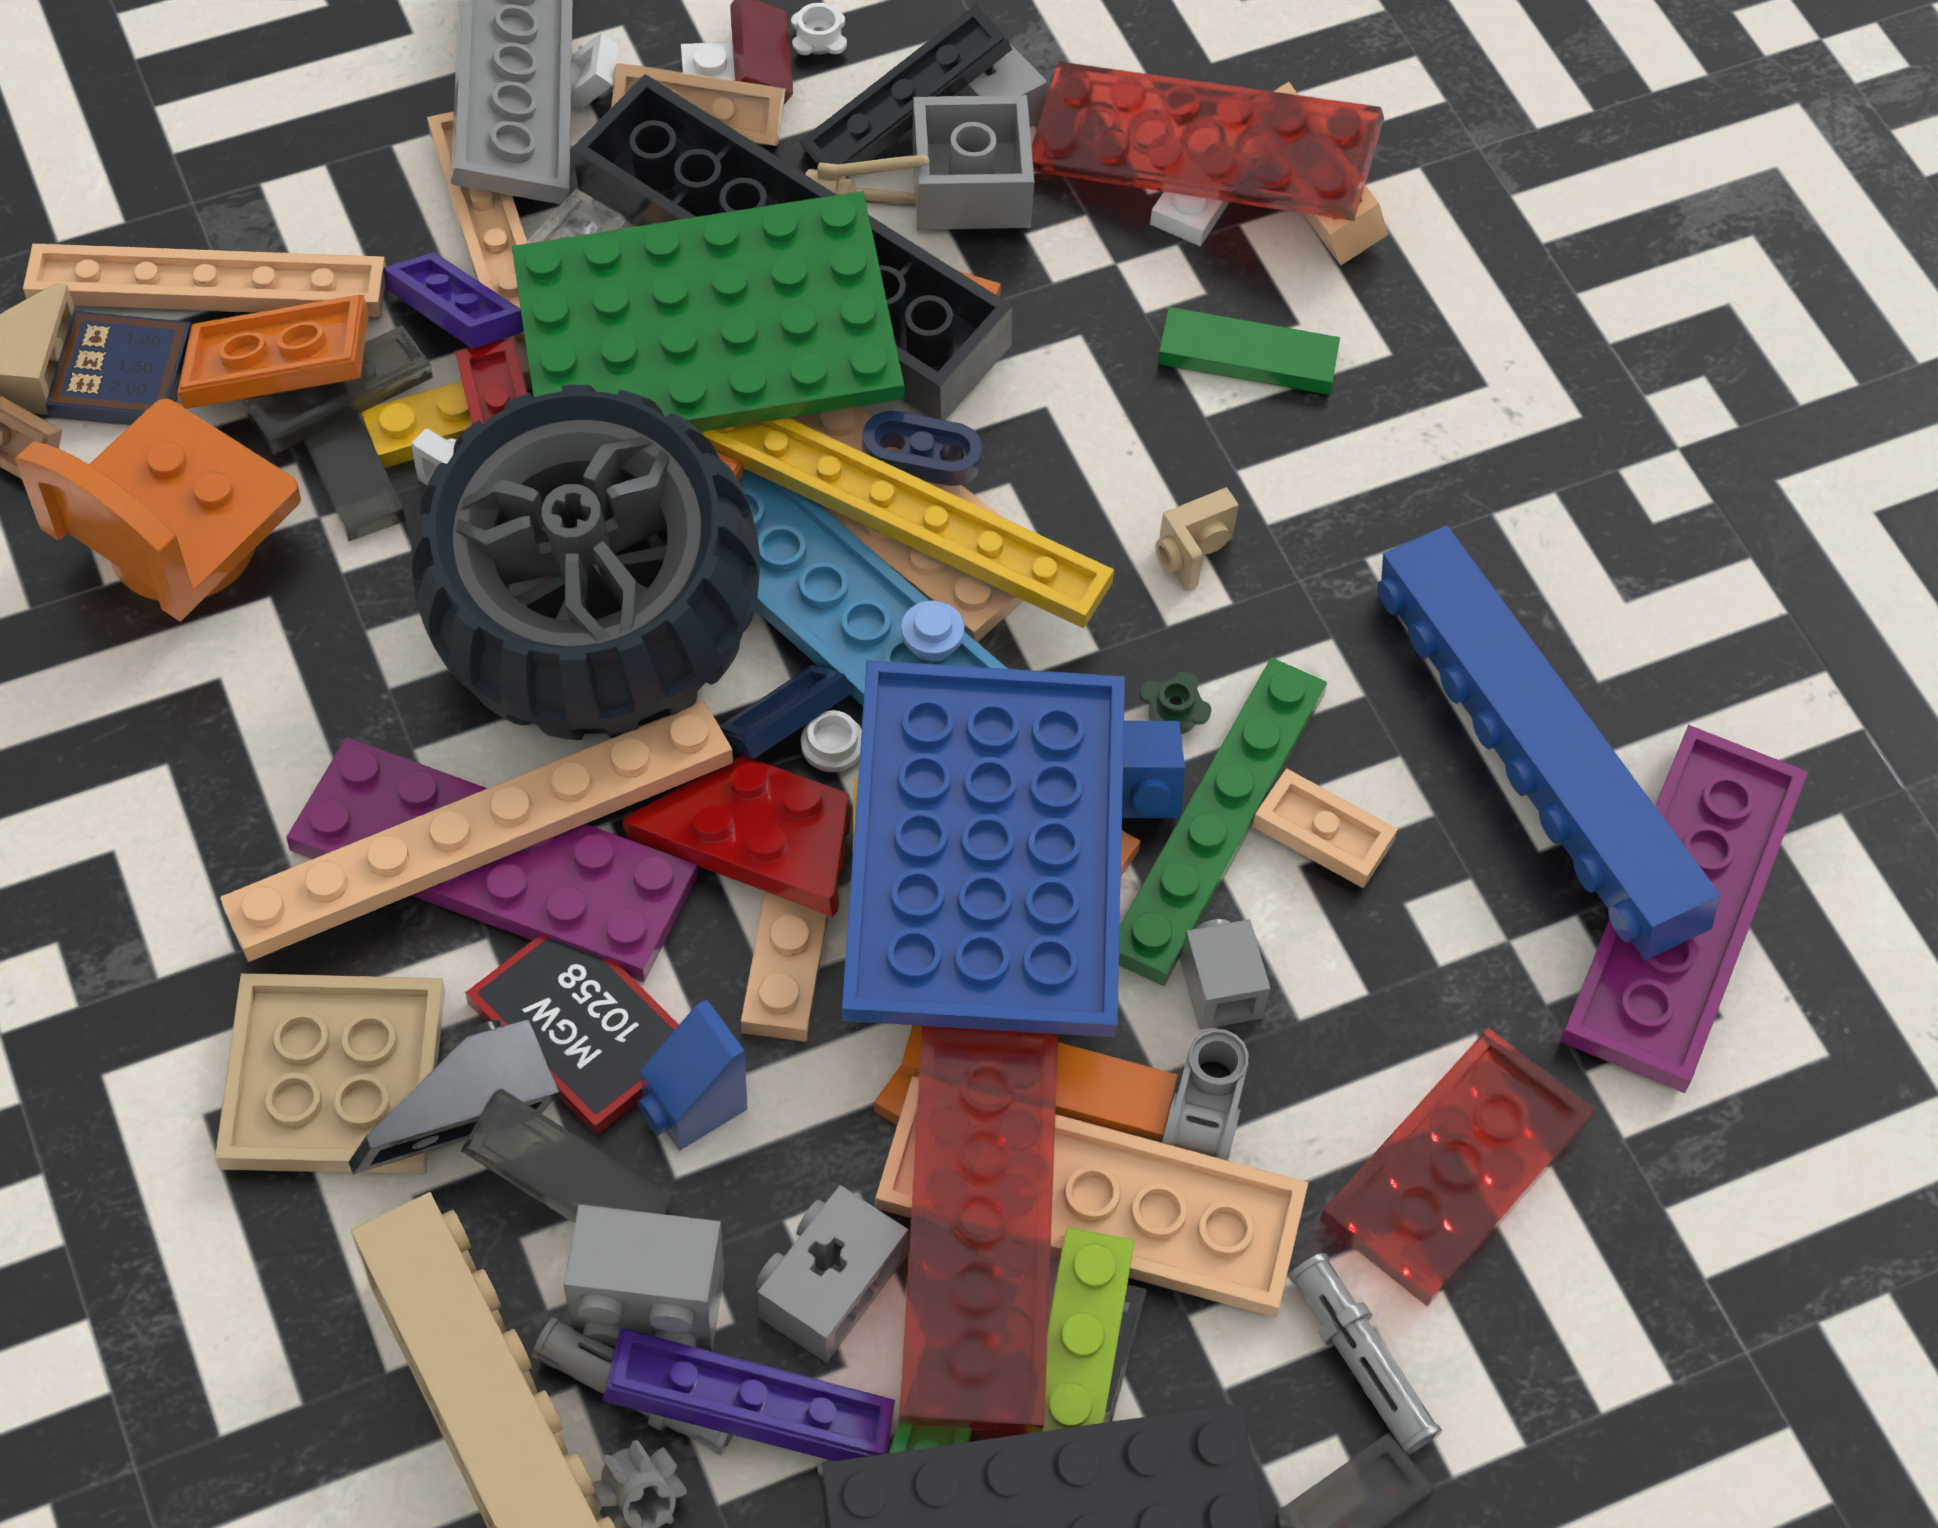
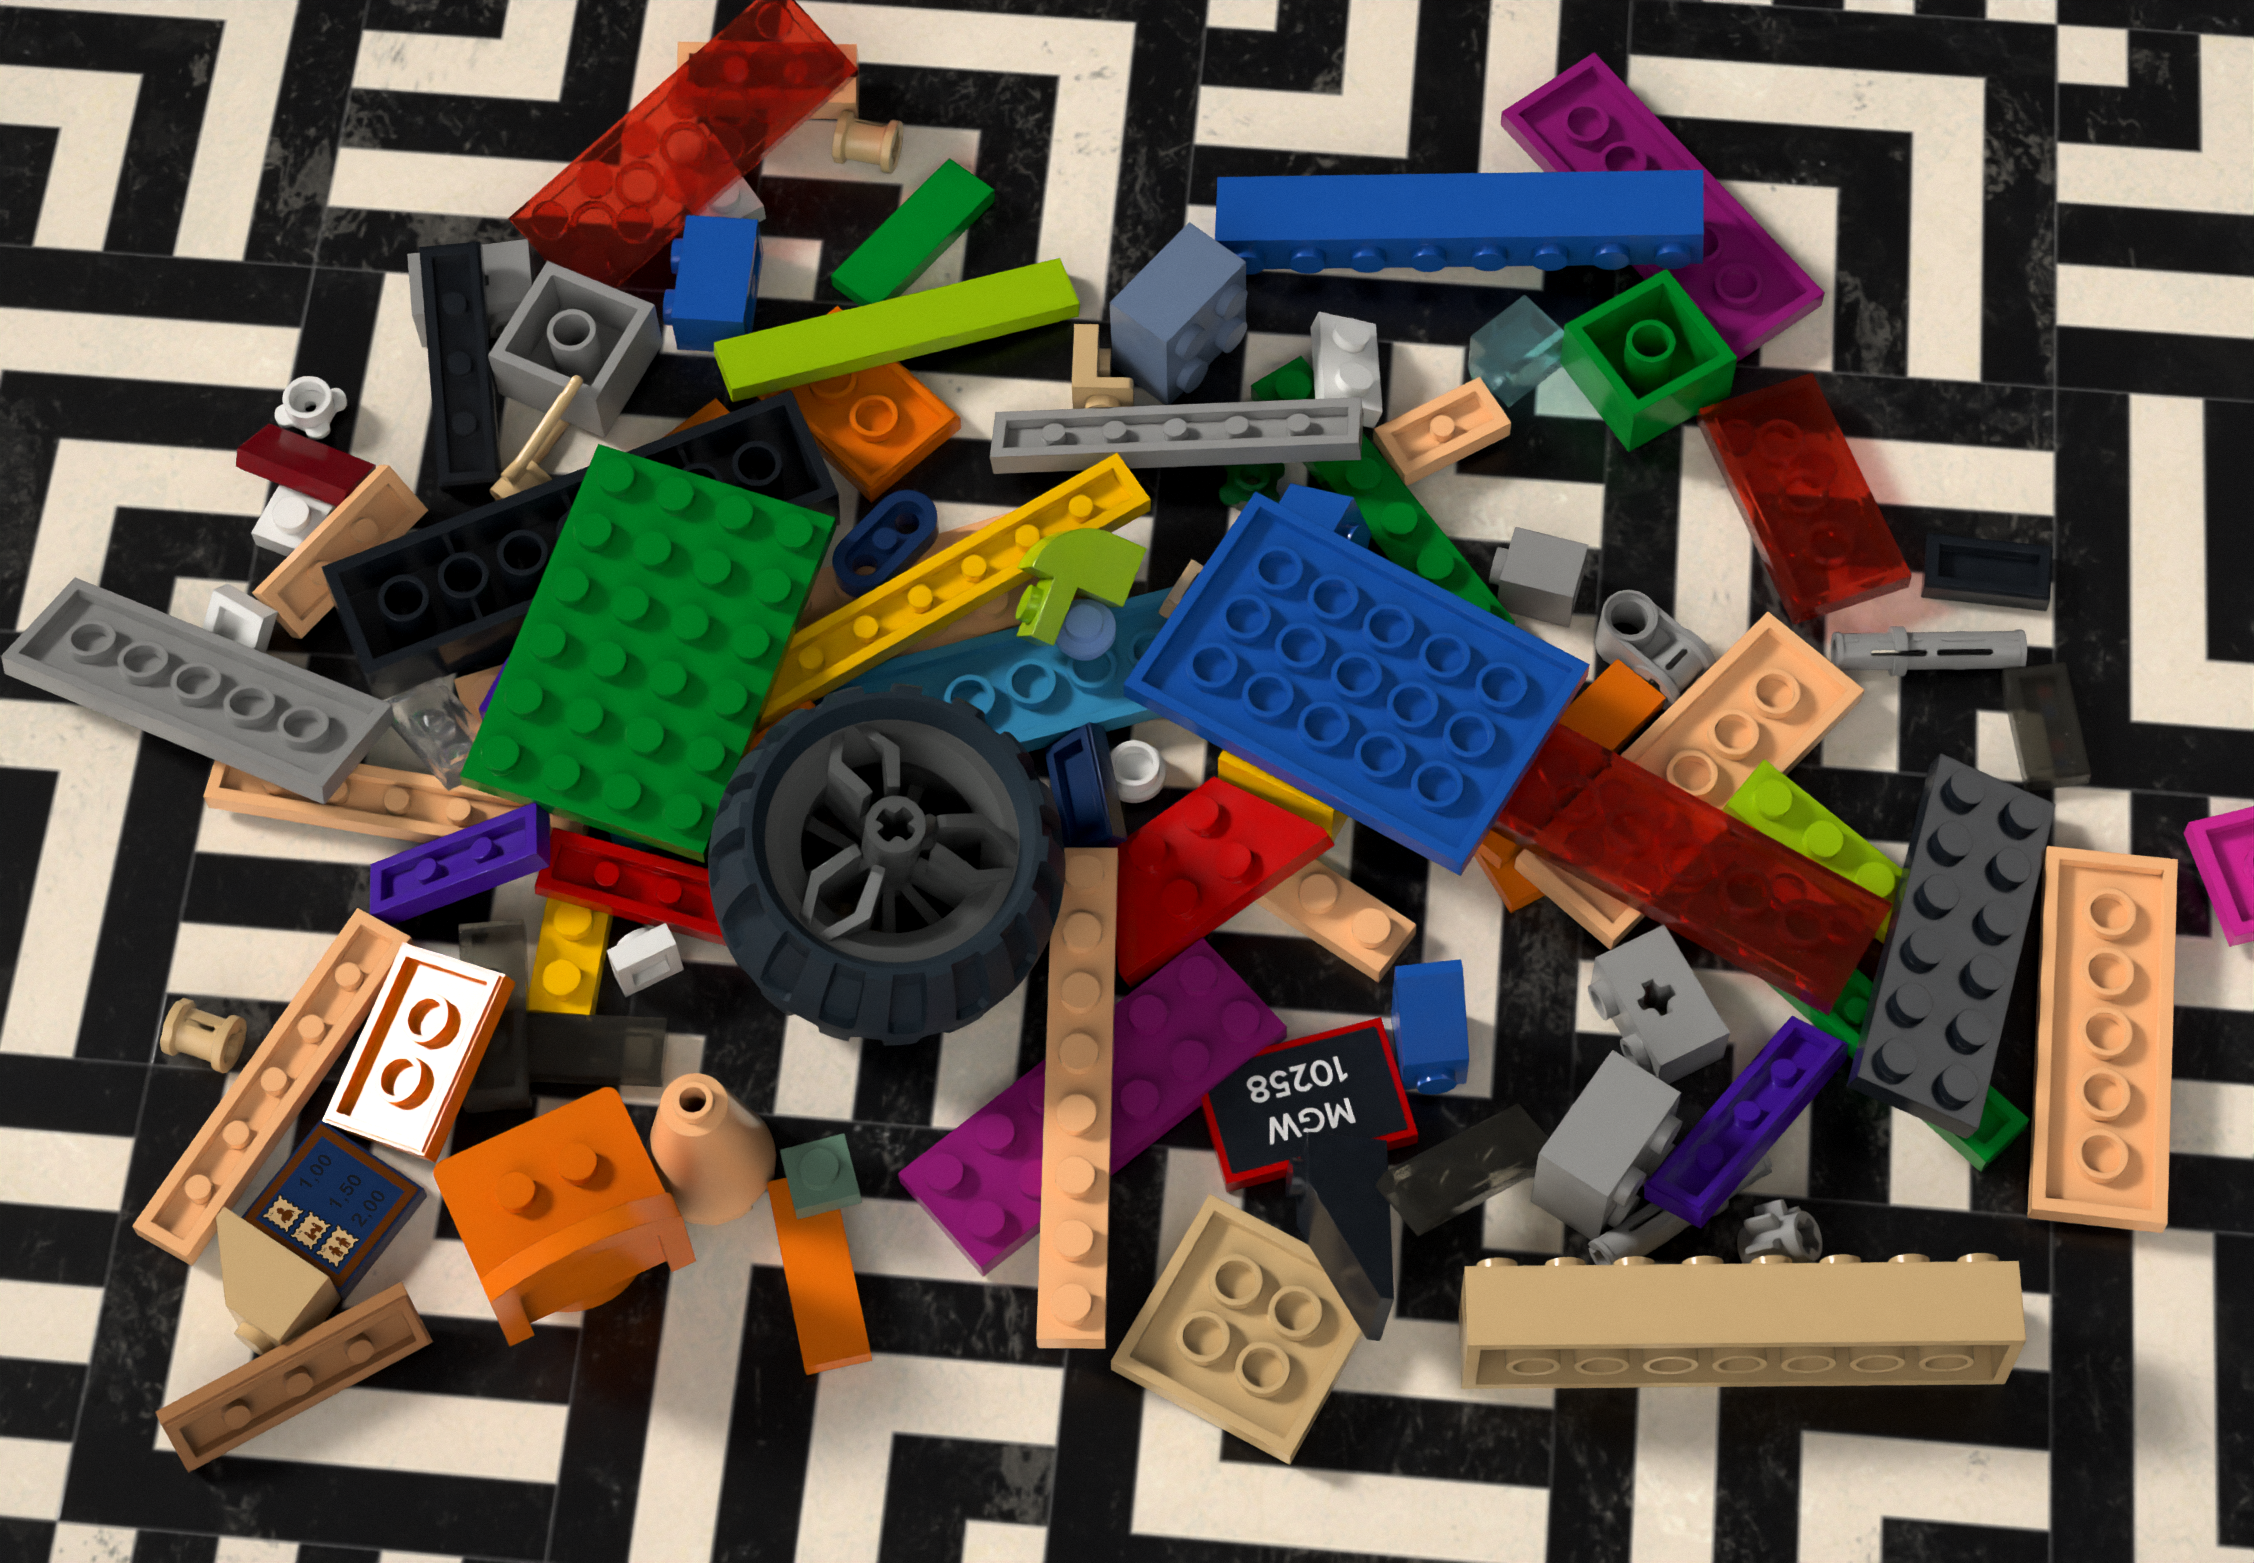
camera: 55 degrees left, 5 degrees up
none -> tan bush [160,998,247,1073]
none -> light nougat cone [645,1073,777,1225]
none -> blue brick [663,215,764,352]
none -> lime tile [714,258,1080,402]
none -> orange tile [757,306,961,503]
none -> orange tile [767,1178,872,1375]
none -> sand green plate [780,1133,862,1220]
none -> tan bush [832,110,904,174]
none -> light grey plate [990,397,1364,474]
none -> lime brick [1015,528,1147,646]
none -> sand blue brick [1110,222,1248,405]
none -> white plate [1311,312,1383,428]
none -> clear light blue brick [1468,295,1564,407]
none -> green brick [1560,269,1737,452]
none -> black tile [1921,533,2053,611]

